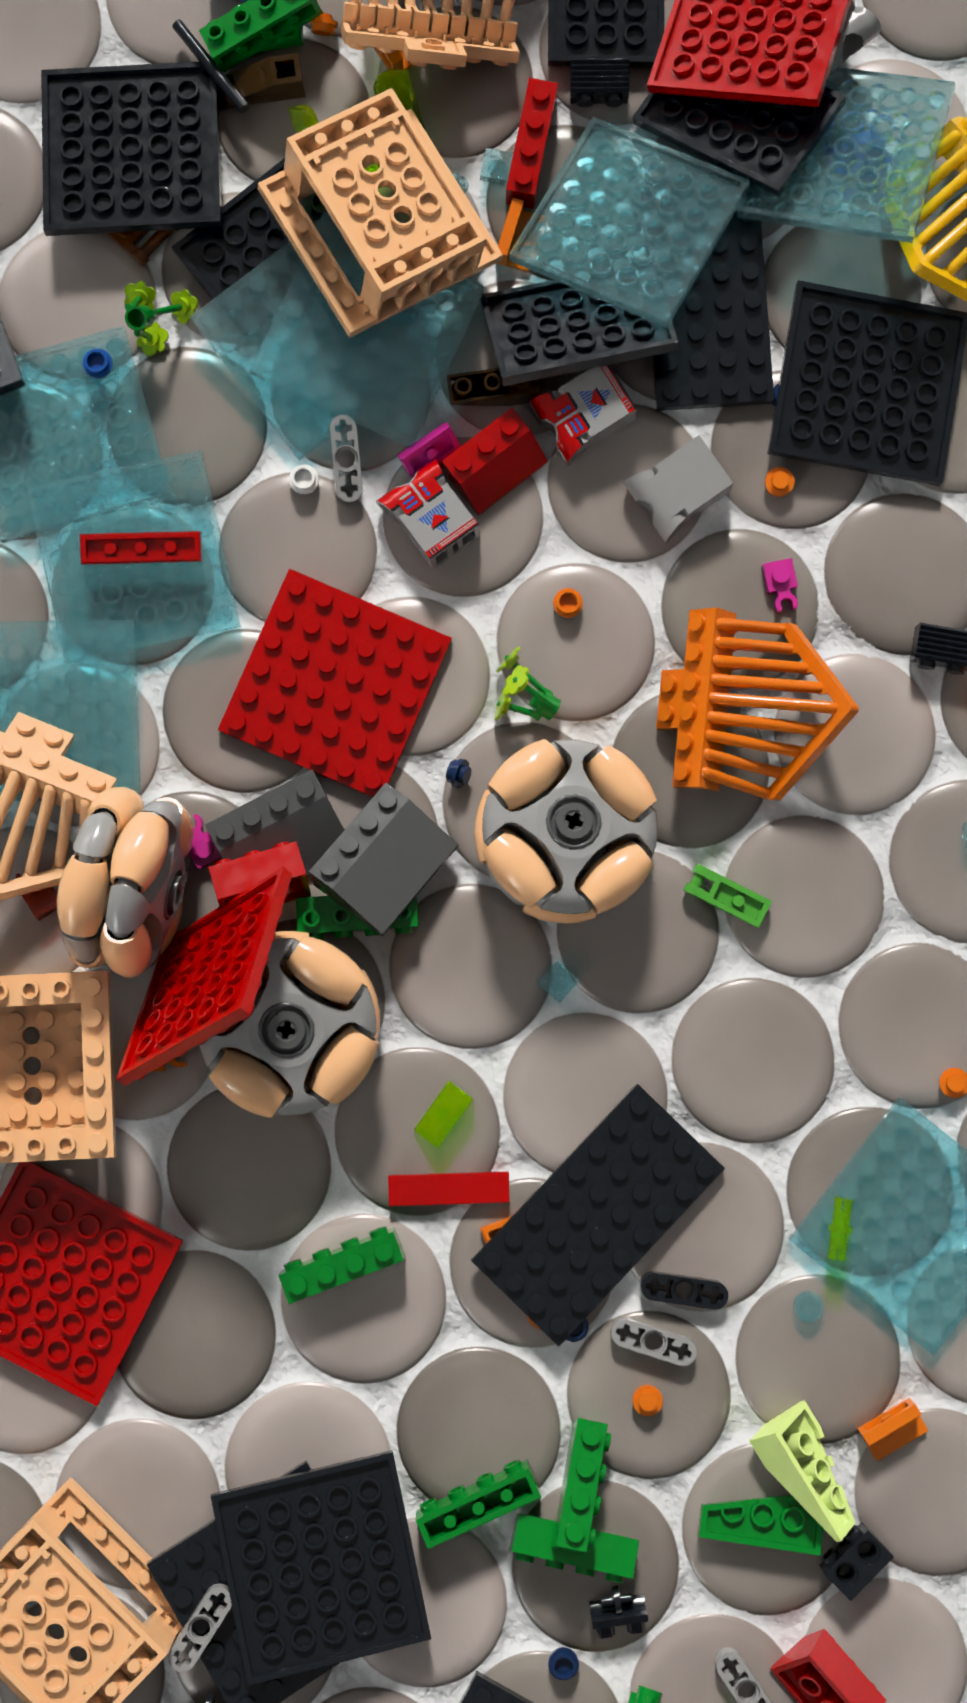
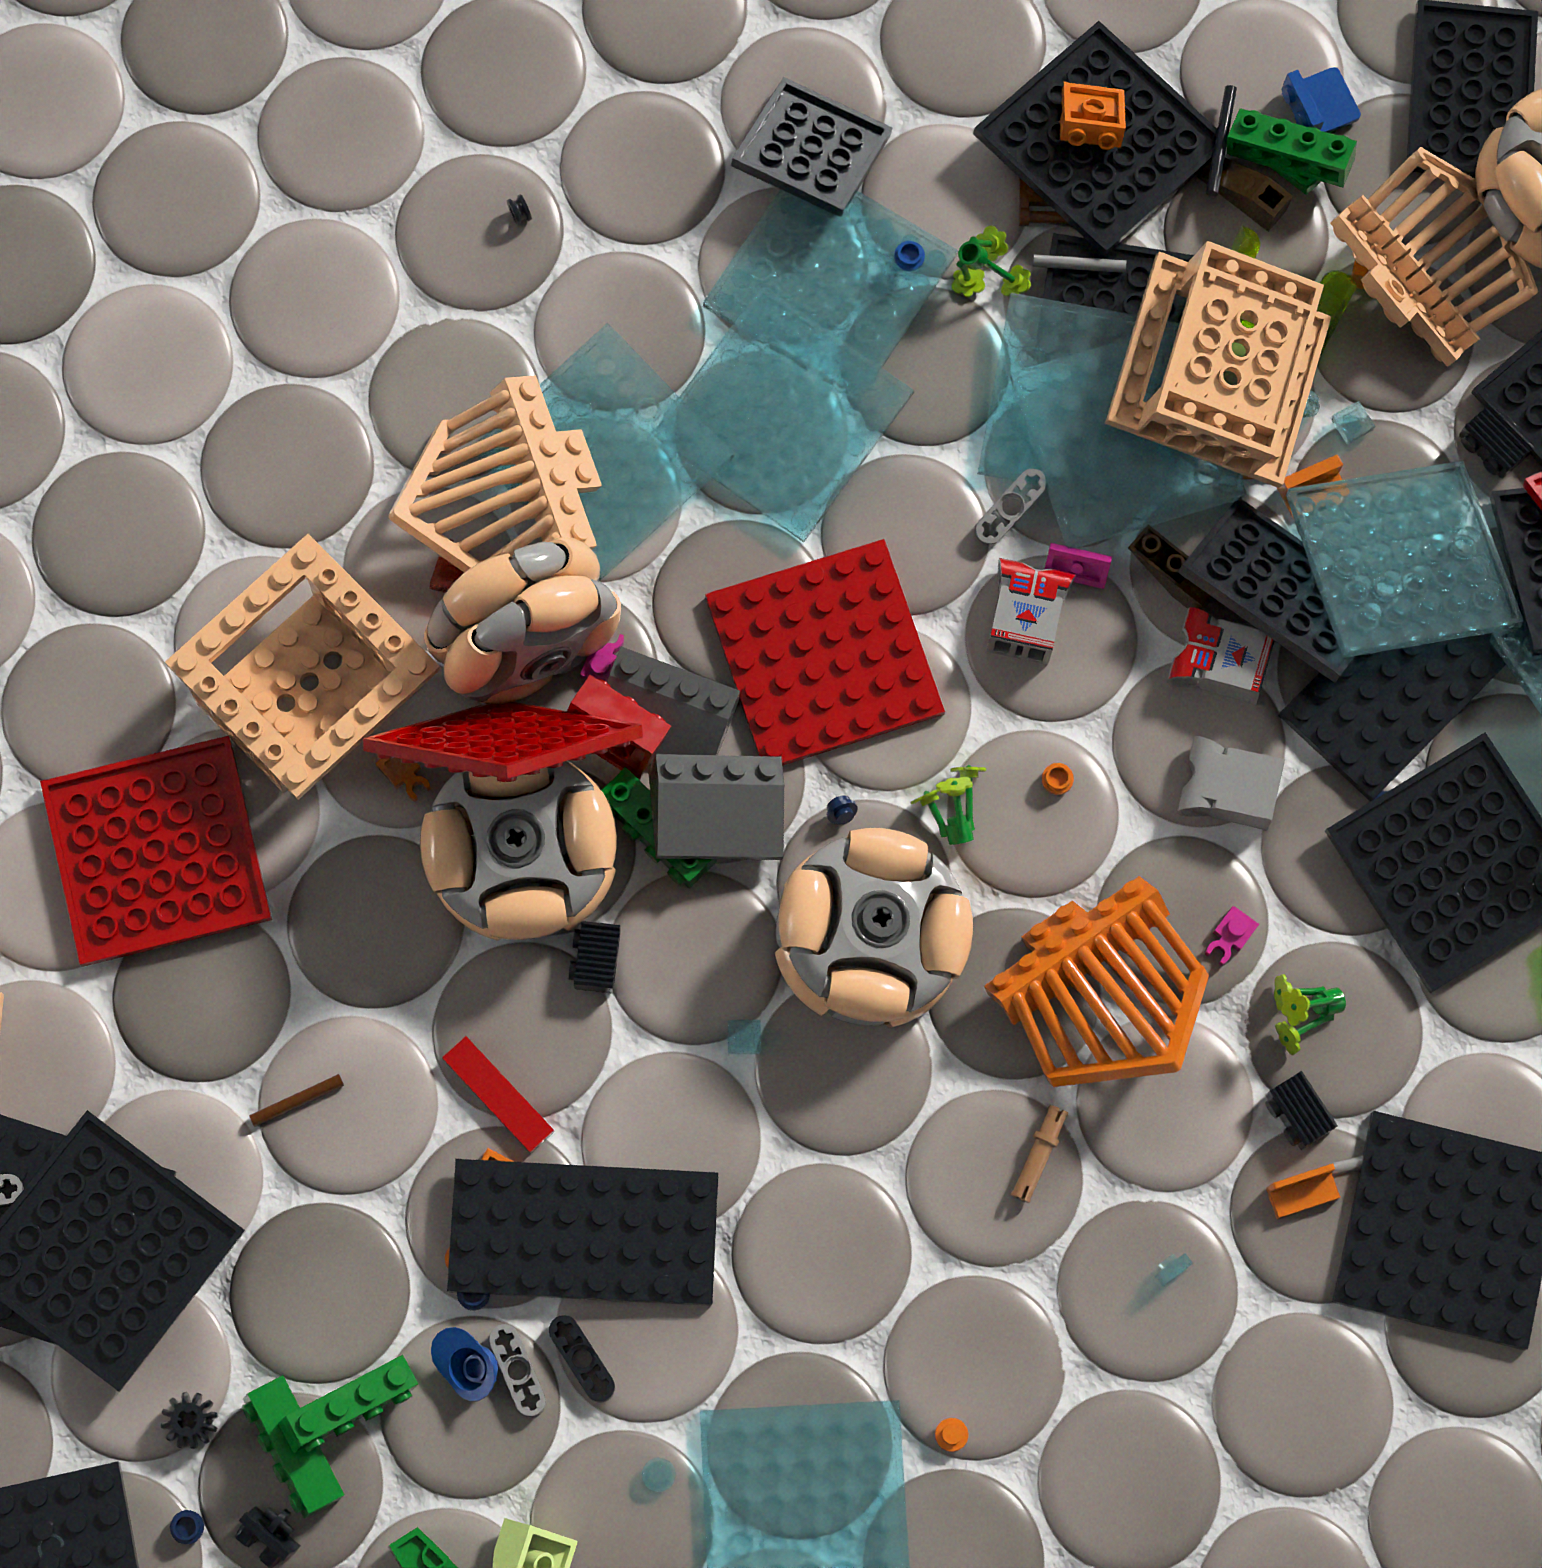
camera: 45 degrees right, 10 degrees down
red tile [80,531,202,565] -> none
green brick [278,1226,405,1304] -> none
white plate [289,465,319,495] -> none
orange plate [309,13,338,36] -> none
clear neon green slope [414,1081,473,1148] -> none
green brick [415,1460,541,1549] -> none
red slope [442,407,548,516] -> none
red arch [505,77,558,209] -> none
orange plate [632,1385,663,1416] -> none
bright green plate [683,864,772,928] -> none
orange plate [765,467,795,497] -> none
clear neon green pin [827,1197,854,1261] -> none
none -> black gear [161,1392,219,1450]
none -> reddish brown bar [249,1074,344,1127]
none -> blue piece [431,1327,498,1401]
none -> black brick [568,921,621,994]
none -> medium nougat pin [1010,1105,1069,1203]
none -> light grey bar [1033,255,1126,273]
none -> orange plate [1060,82,1126,150]
none -> plant [1274,974,1346,1055]

